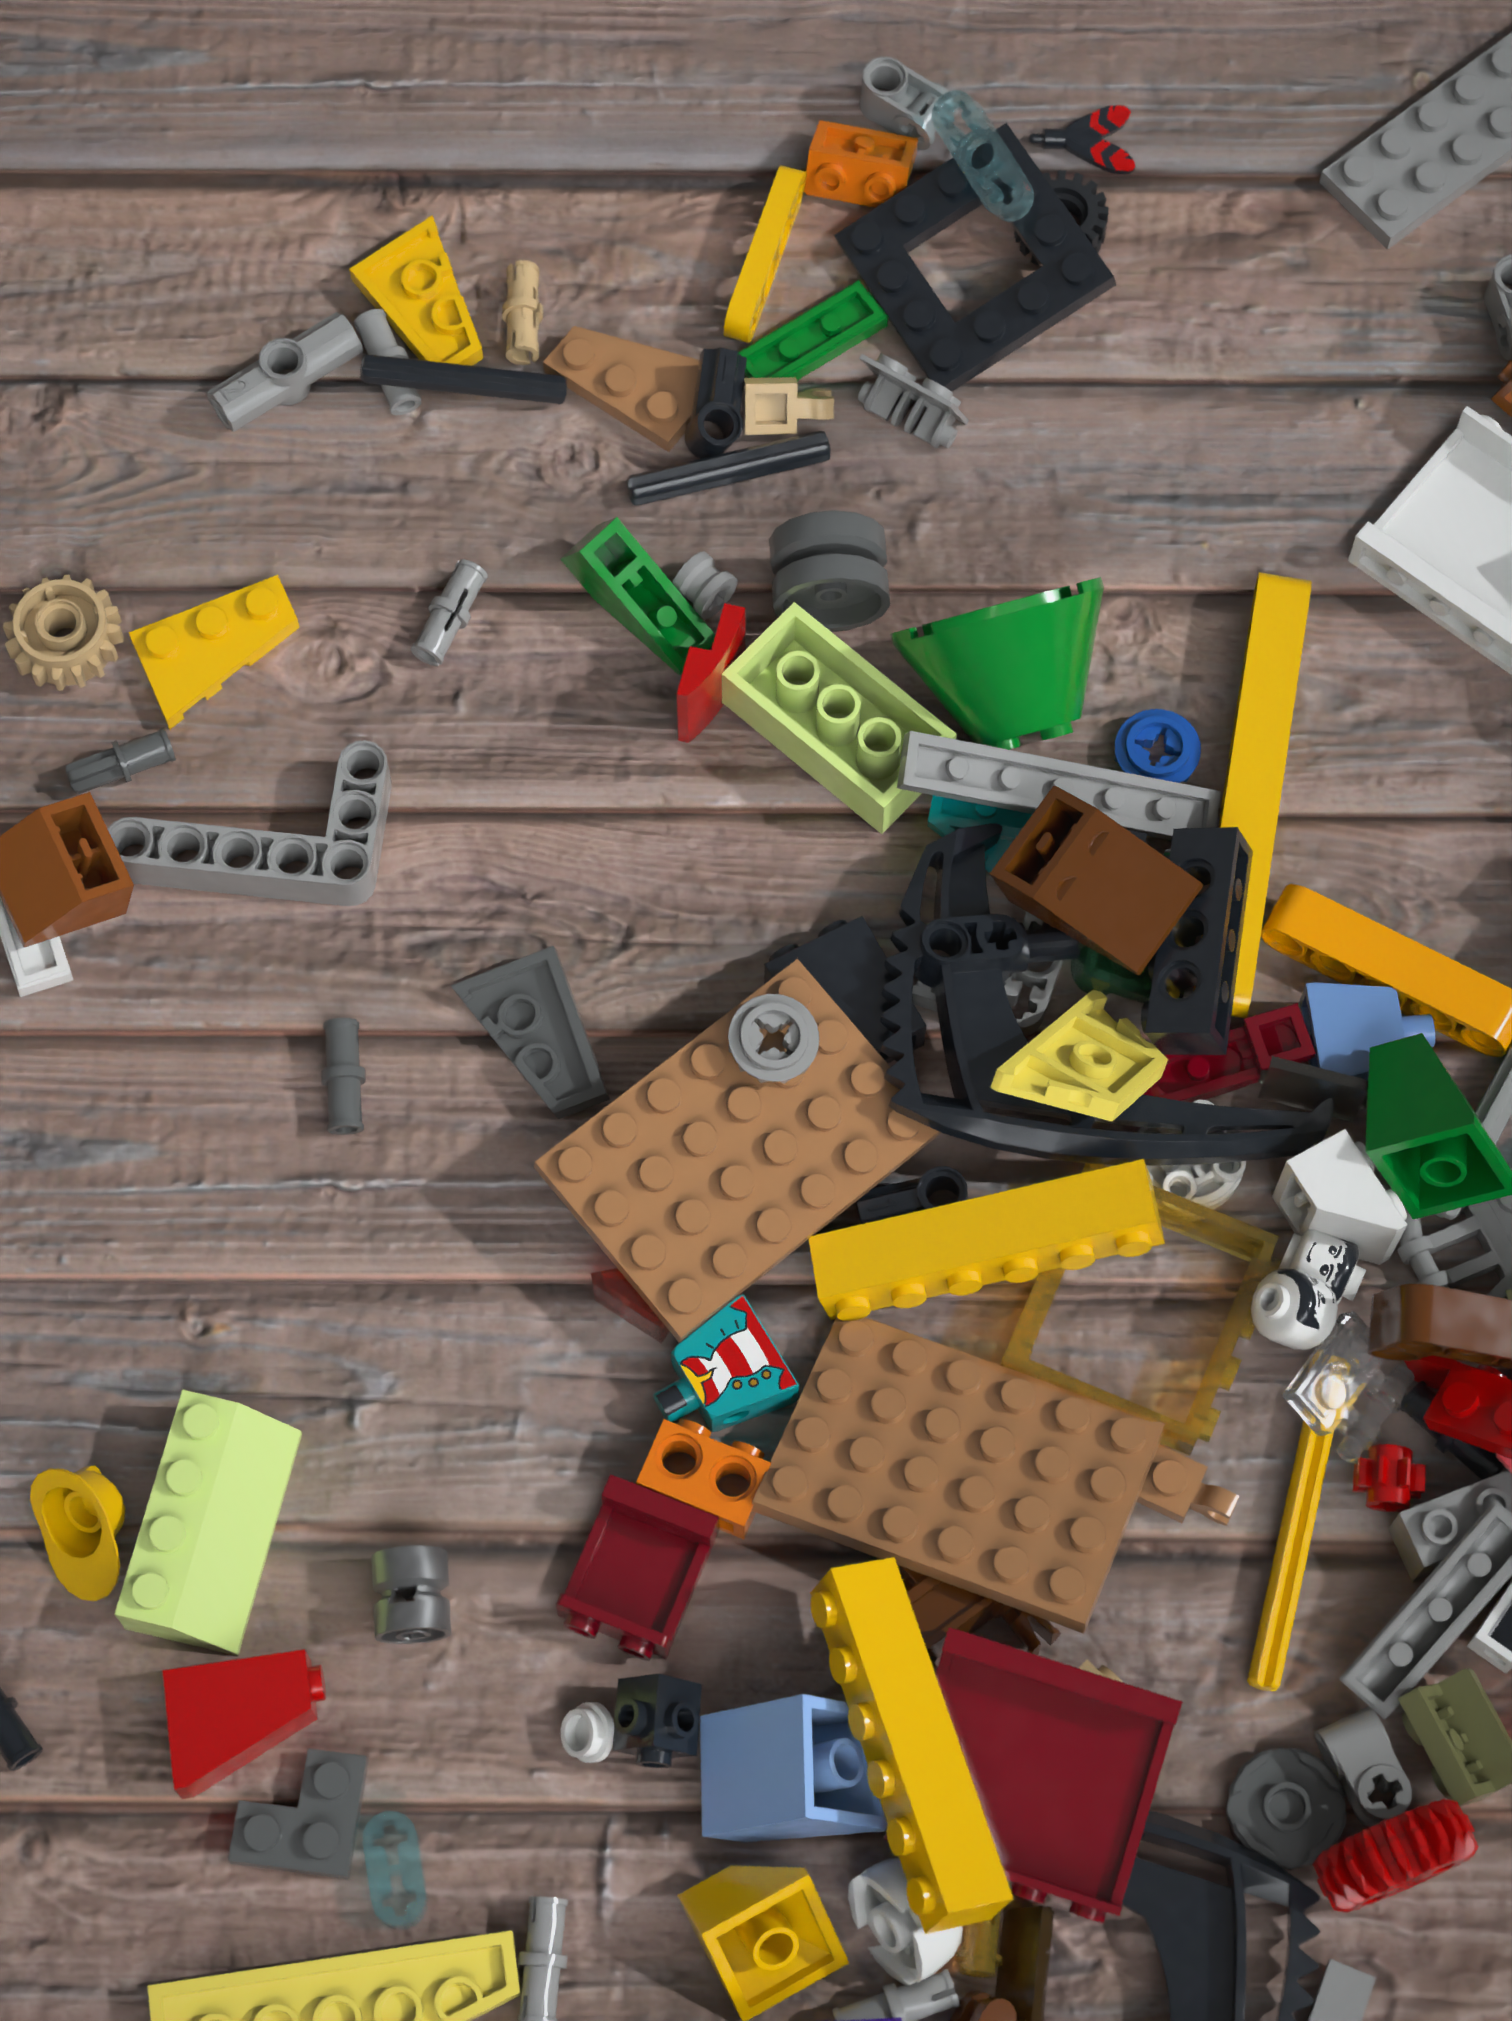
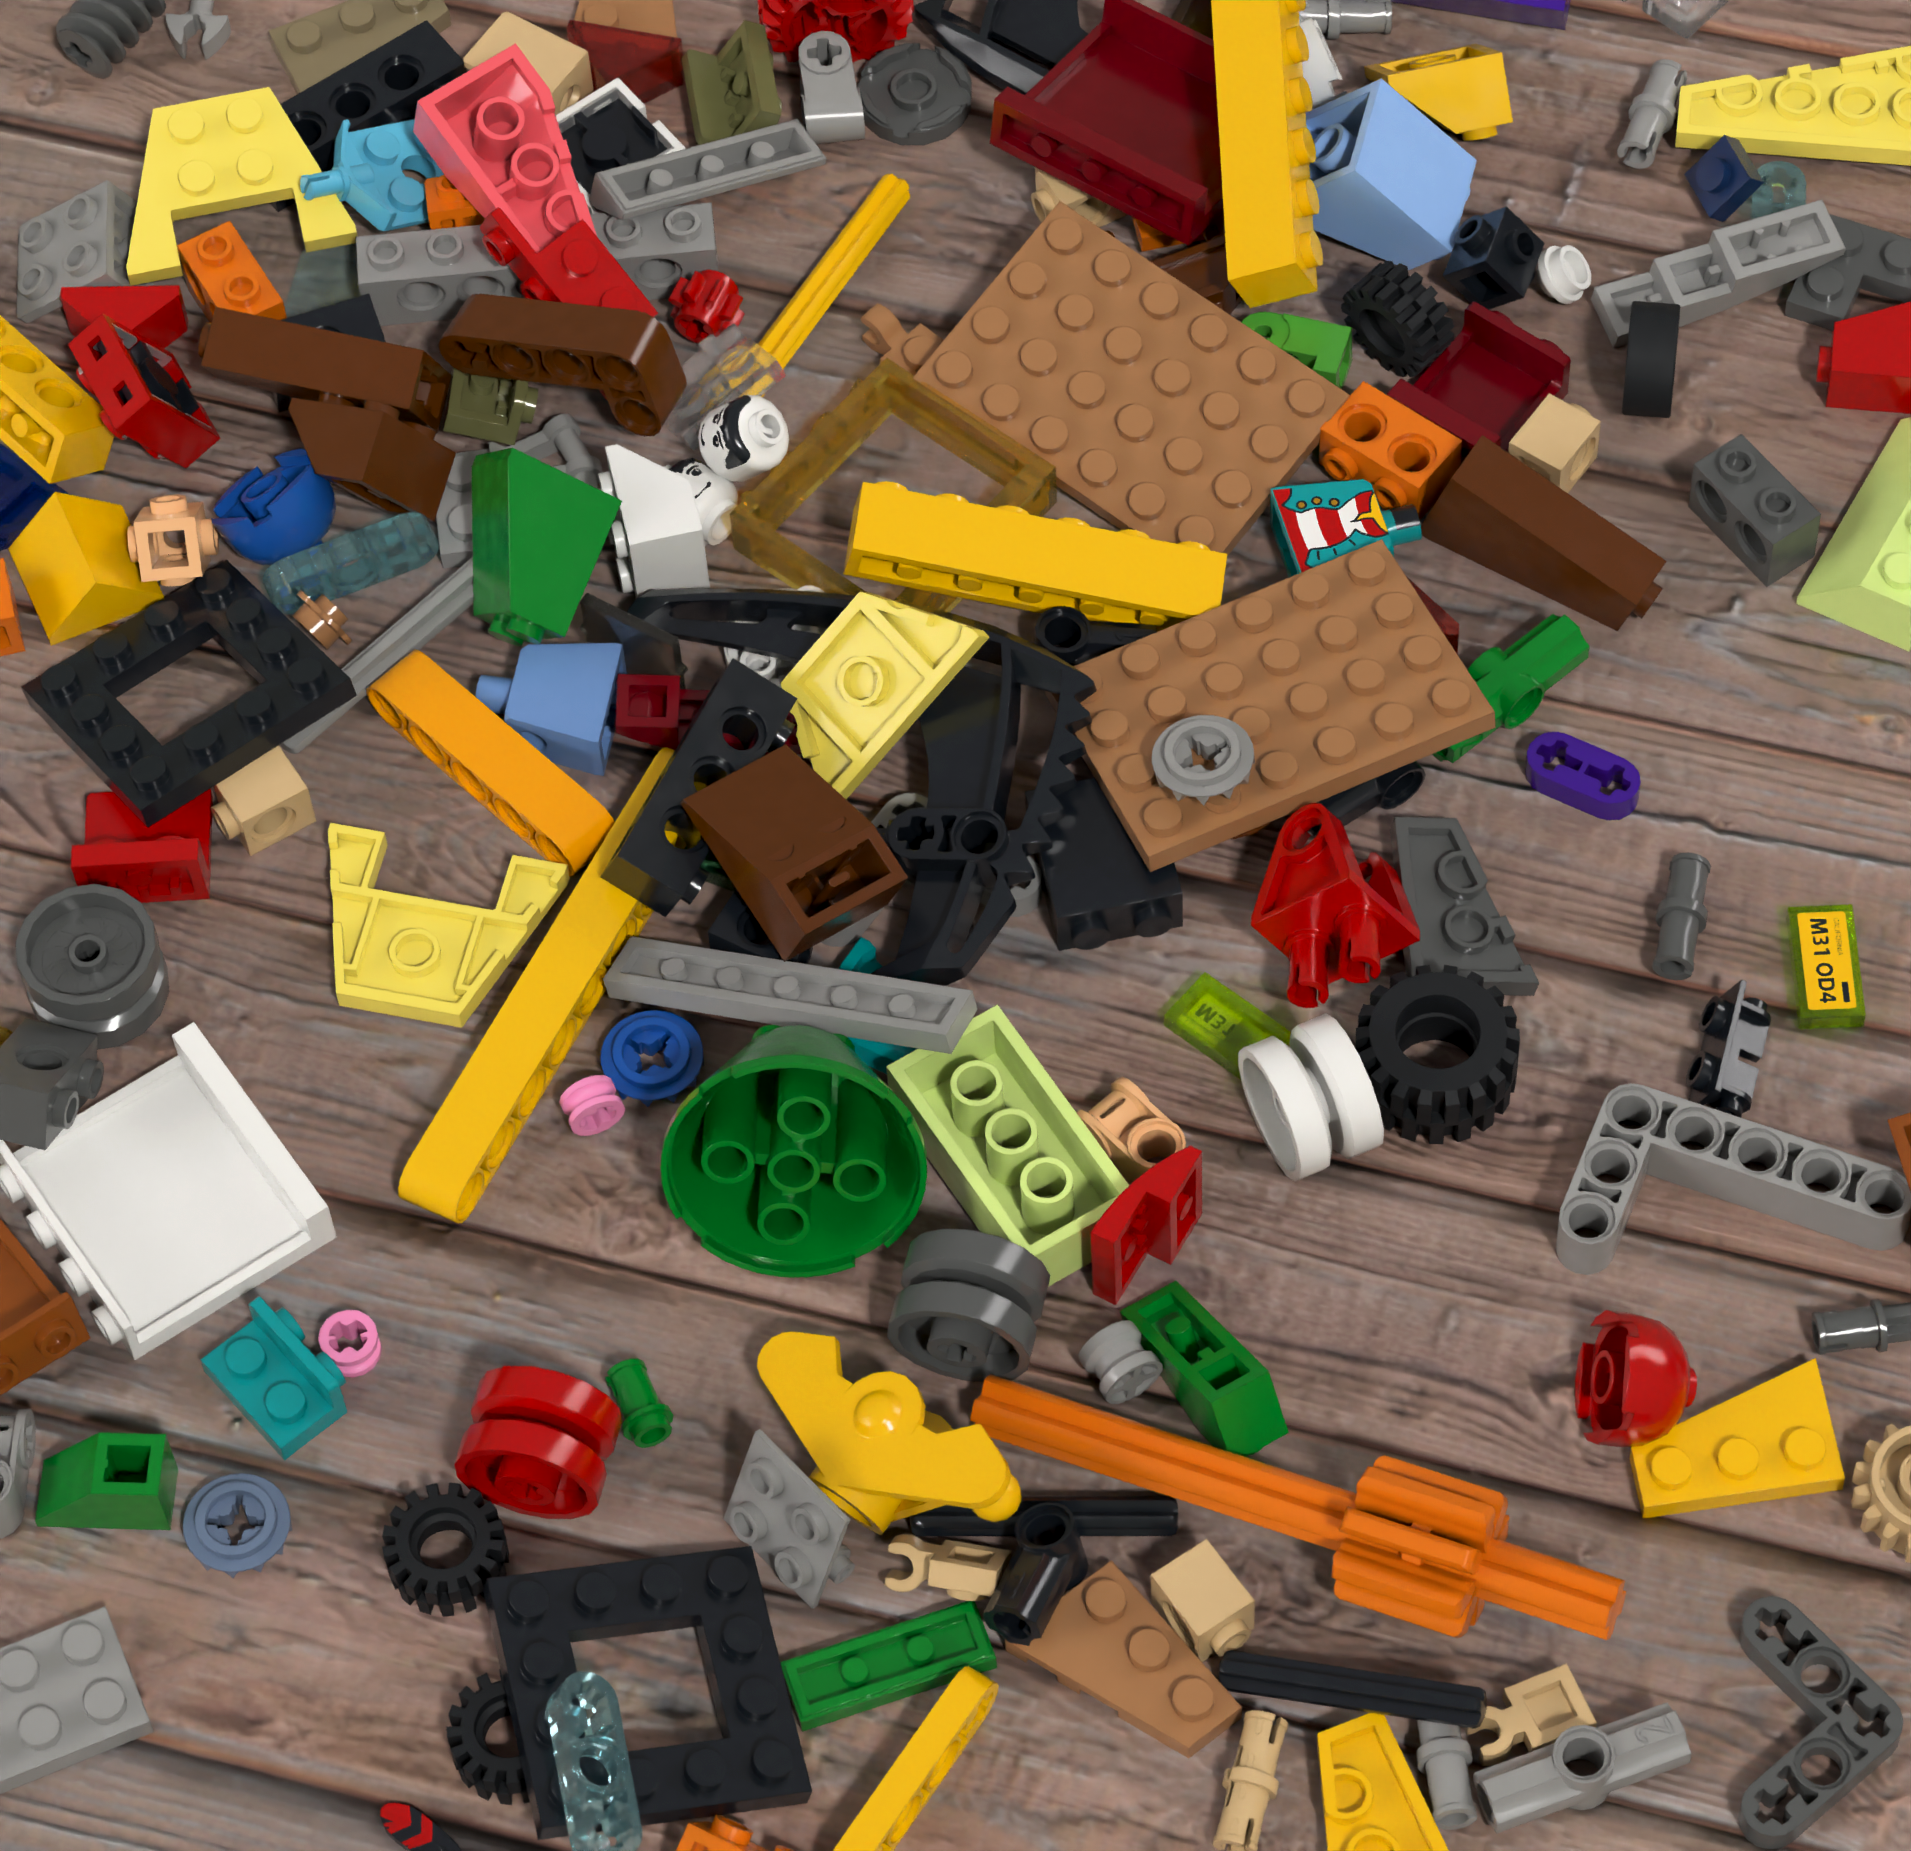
camera: 160 degrees left, 10 degrees down
flat silver wheel [371,1545,451,1644] -> none
light grey pin [411,559,488,666] -> none
none -> green slope [35,1432,178,1530]
none -> sand blue gear [183,1473,292,1578]
none -> teal bracket [201,1296,347,1460]
none -> bright pink bush [318,1310,382,1378]
none -> light yellow wing [328,823,570,1028]
none -> black tyre [382,1482,509,1616]
none -> red wheel [454,1366,622,1519]
none -> bright pink bush [559,1075,625,1136]
none -> green pin [605,1359,673,1448]
none -> yellow piece [757,1331,1022,1535]
none -> orange axle [970,1374,1626,1640]
none -> light nougat piece [1076,1077,1186,1185]
none -> tan brick [1151,1539,1255,1662]
none -> clear neon green tile [1164,972,1291,1080]
none -> white wheel [1238,1014,1384,1182]
none -> bright green leg [1242,312,1352,390]
none -> red piece [1251,803,1420,1008]
none -> black tyre [1341,261,1455,377]
none -> black tyre [1355,964,1520,1144]
none -> reddish brown slope [1421,435,1667,631]
none -> green piece [1432,614,1590,763]
none -> tan plate [1464,1663,1597,1766]
none -> tan brick [1508,393,1601,493]
none -> dark purple beam [1525,732,1641,821]
none -> red cylinder [1575,1310,1697,1447]
none -> light grey slope [1591,200,1846,349]
none -> black tyre [1622,301,1681,418]
none -> dark blue plate [1684,135,1764,222]
none -> black hinge [1686,979,1771,1118]
none -> dark grey brick [1688,434,1821,587]
none -> dark grey beam [1738,1596,1904,1850]
none -> tile [1786,904,1866,1029]

